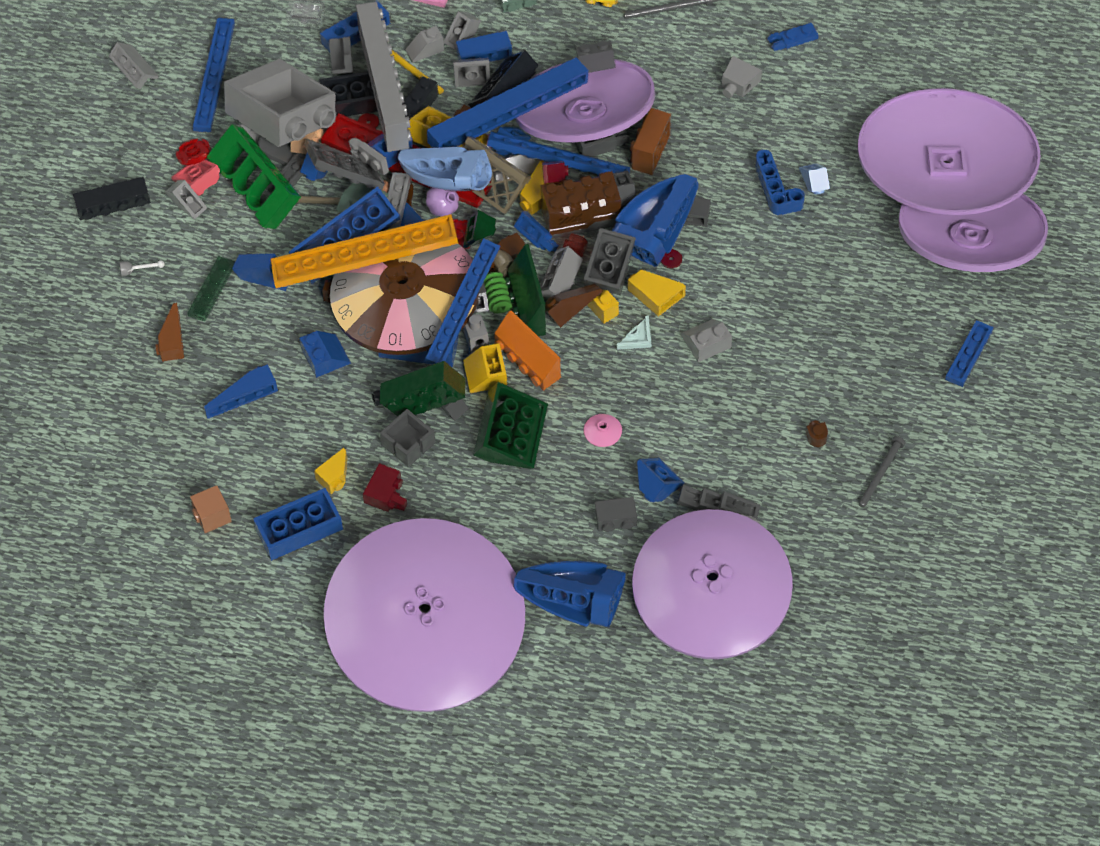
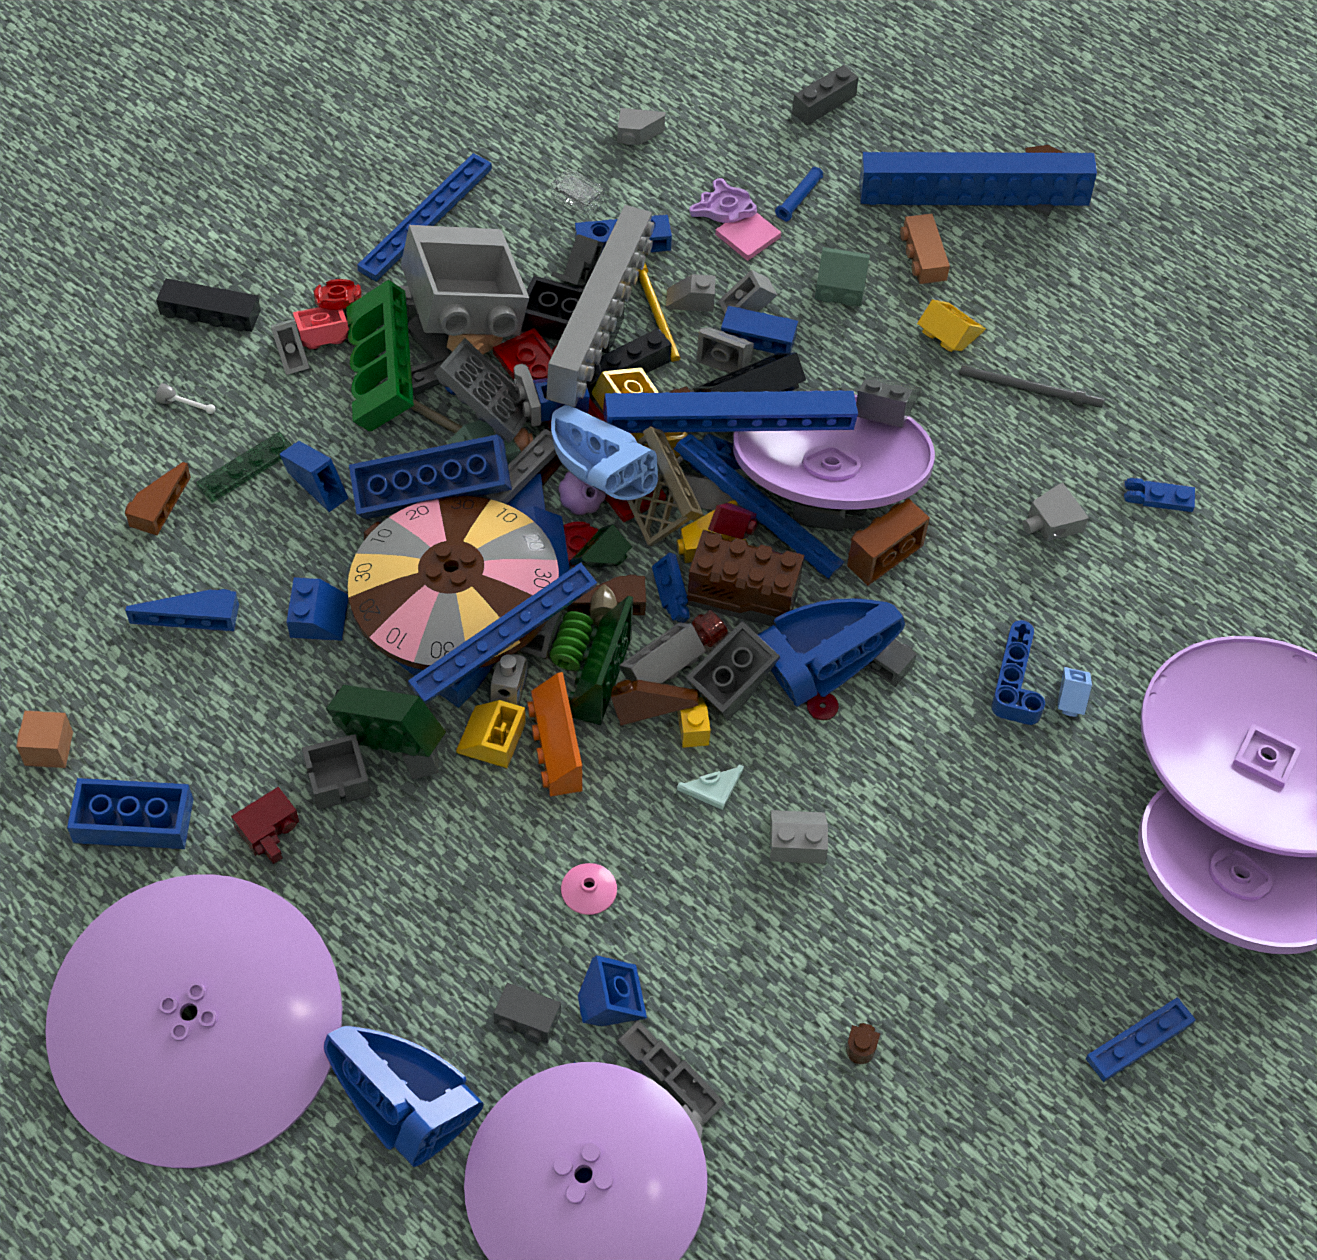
camera: 25 degrees right, 0 degrees up
light grey panel [109,42,159,89] -> none
light orange plate [271,214,458,288] -> none
yellow slope [314,448,348,494] -> none
dark green slope [473,382,548,469] -> none
dark grey brick [613,171,636,208] -> none
yellow slope [628,269,686,317] -> none
dark grey bar [859,436,906,507] -> none

